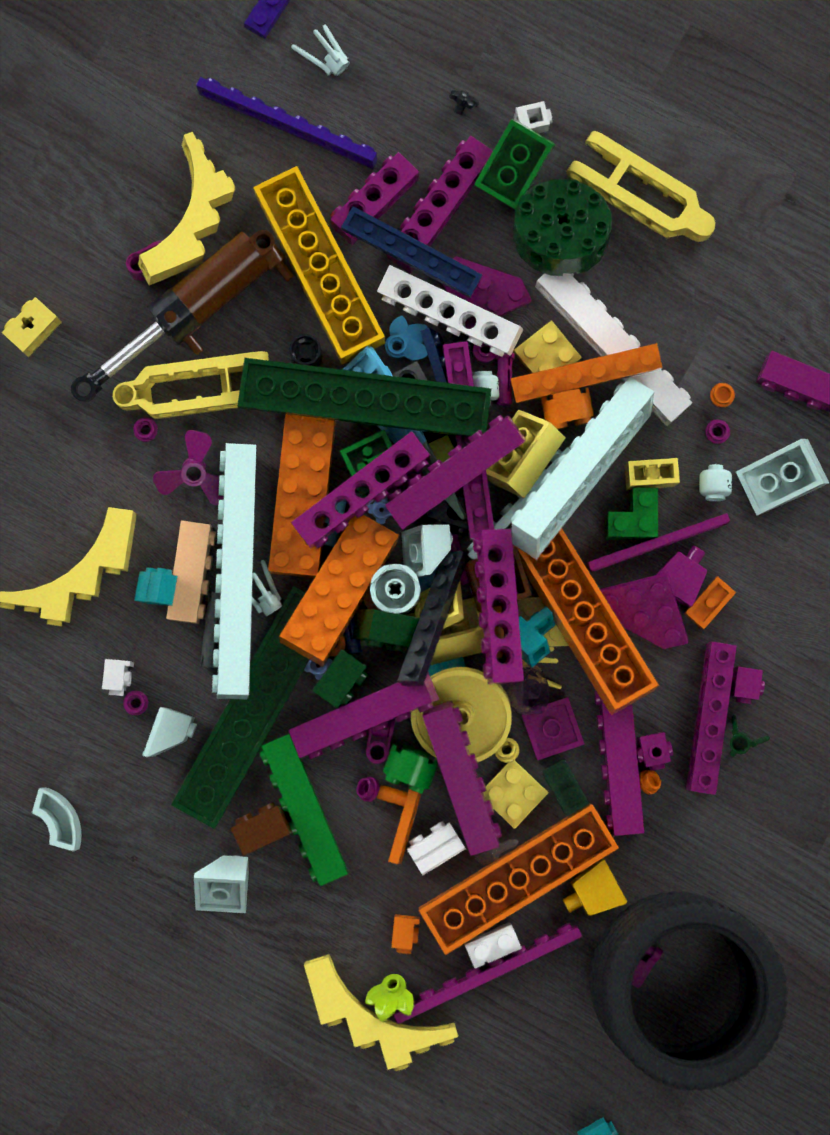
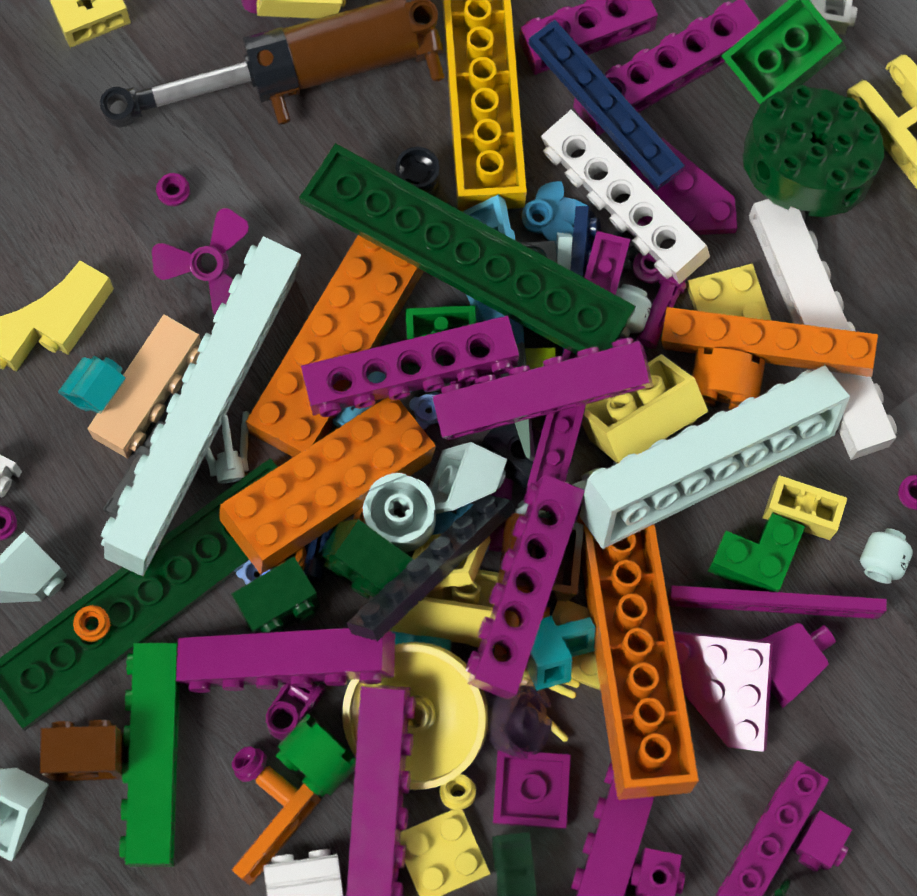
camera: 25 degrees right, 10 degrees down
light yellow piece [112,351,269,419] -> none
orange plate [684,576,736,630] -> none
none -> orange plate [73,605,110,642]
none -> light aqua tile [556,233,573,270]

